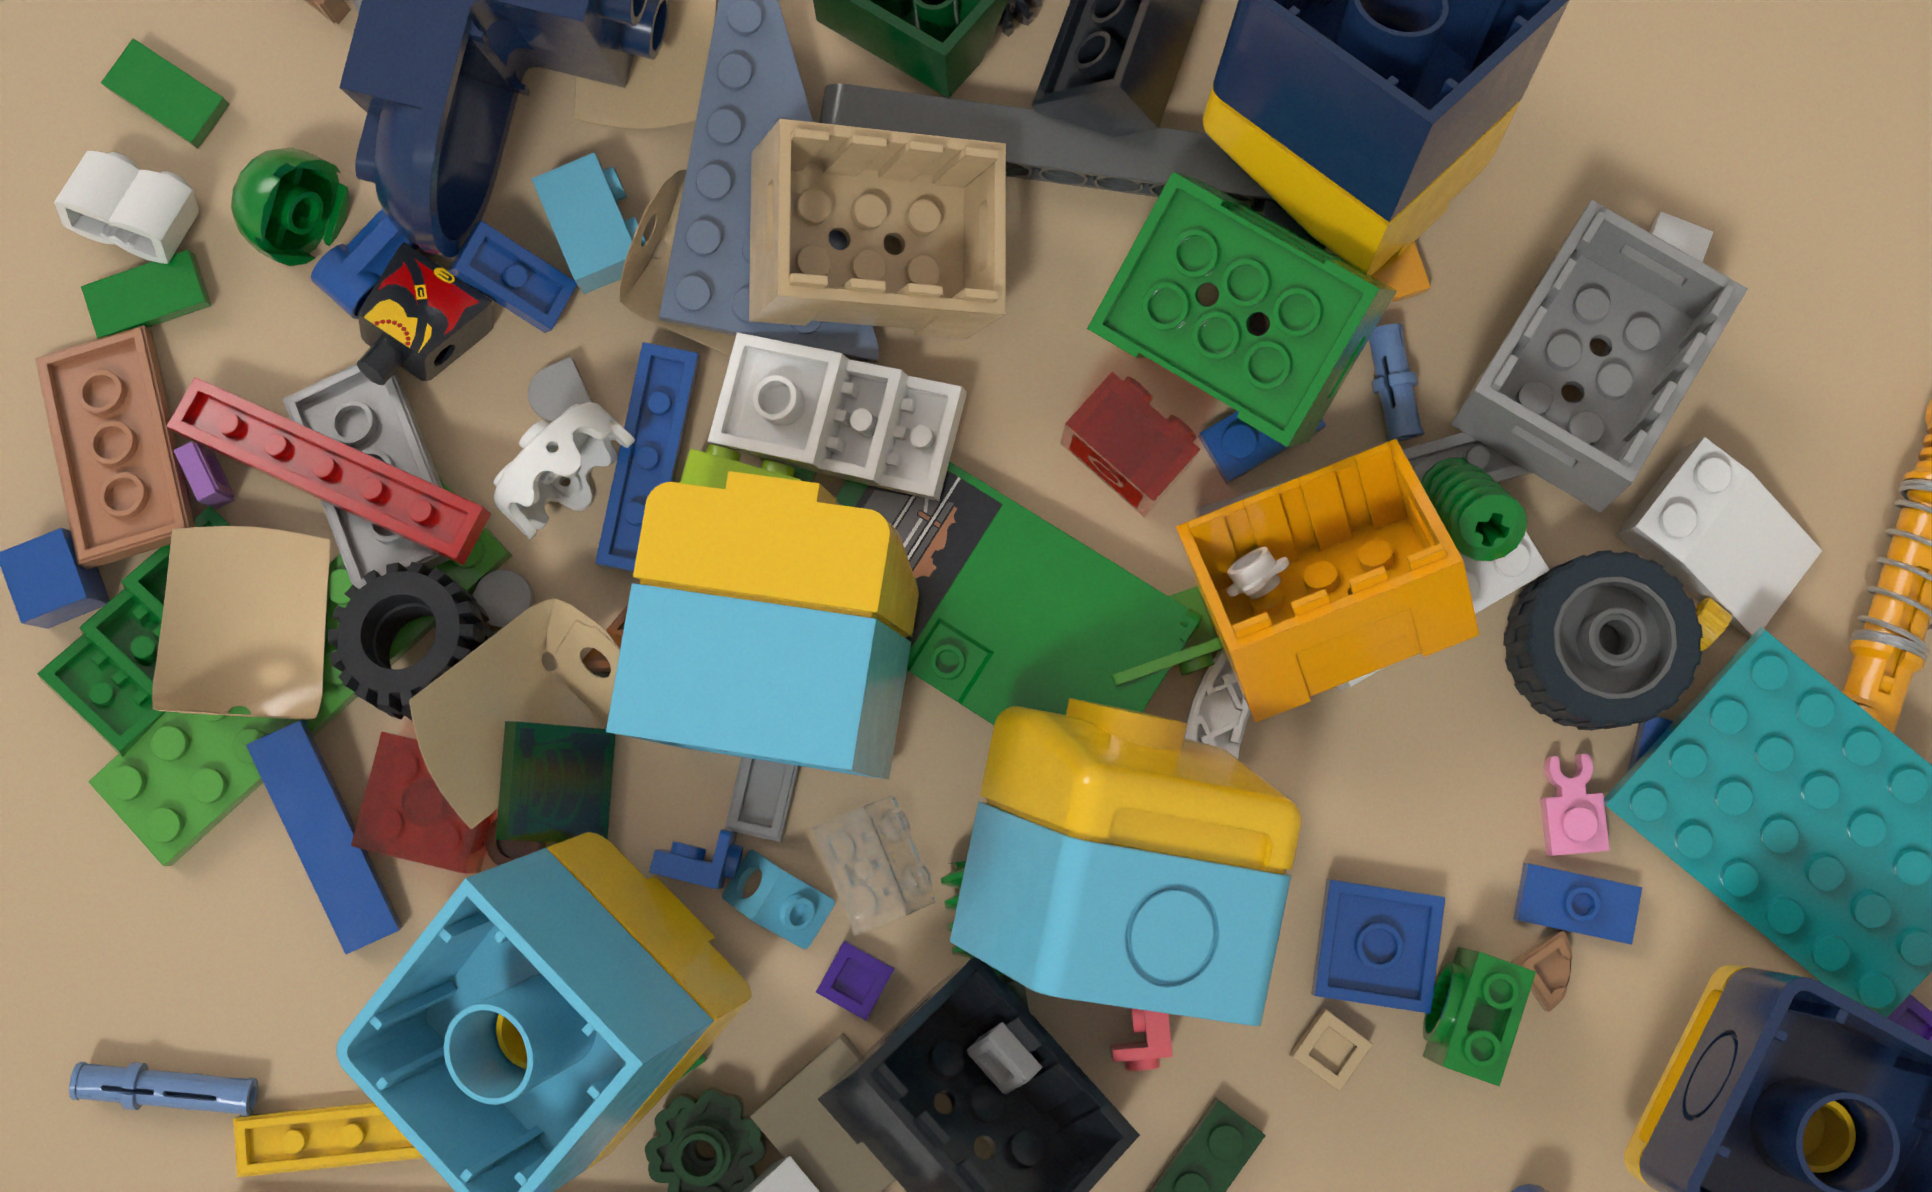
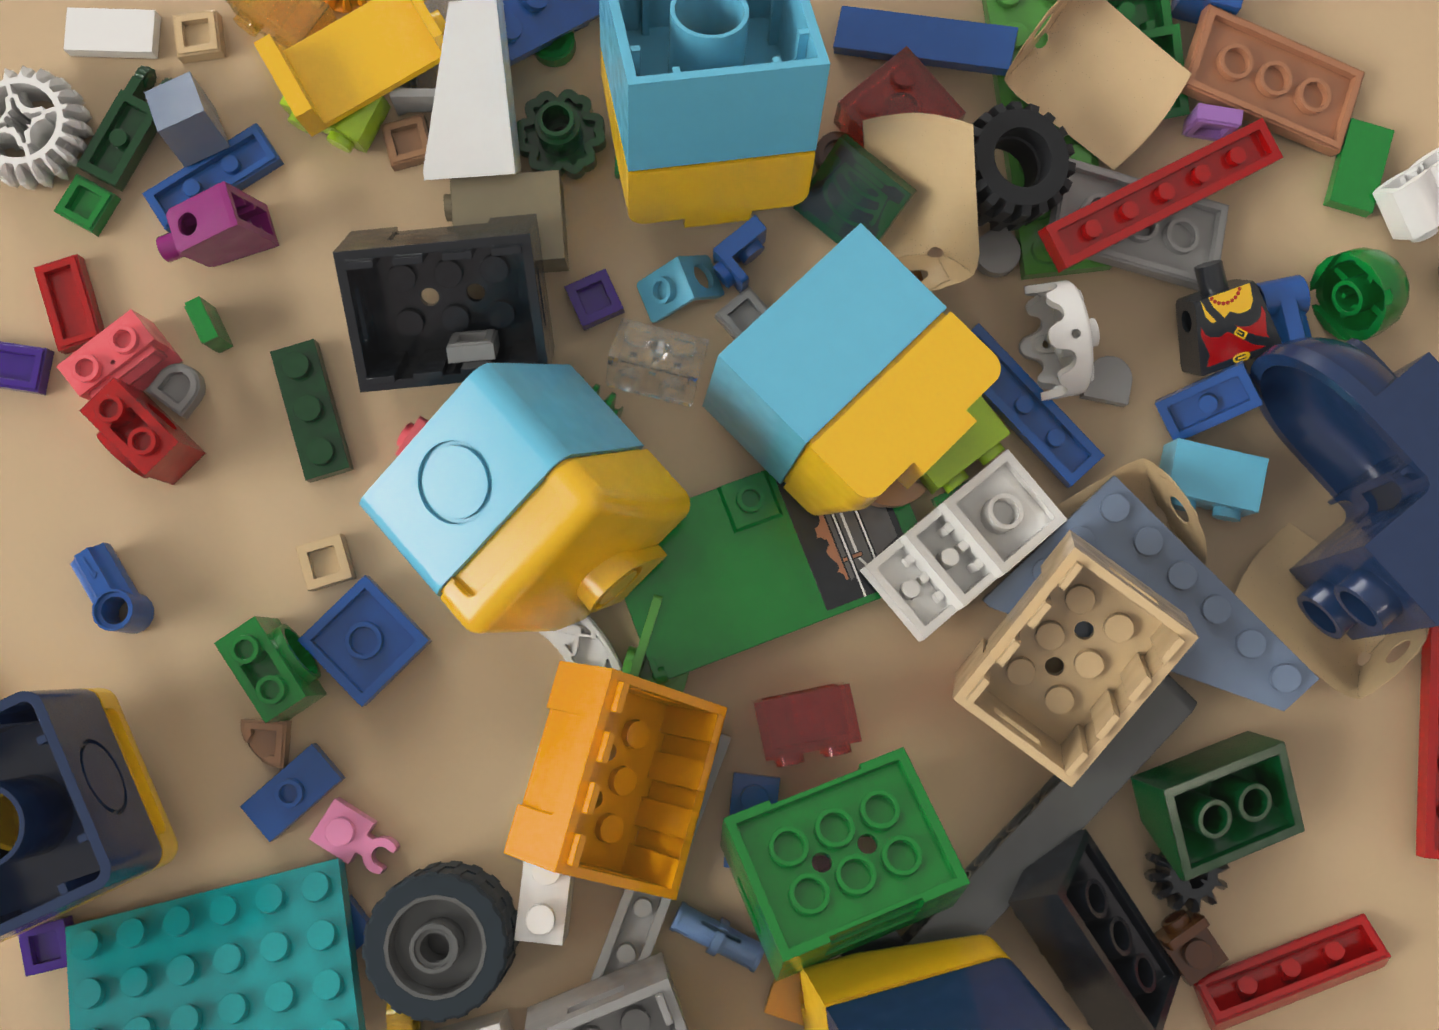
camera: 125 degrees right, 0 degrees up
white plate [1227,547,1290,599] -> none
green piece [1420,457,1527,561] -> none

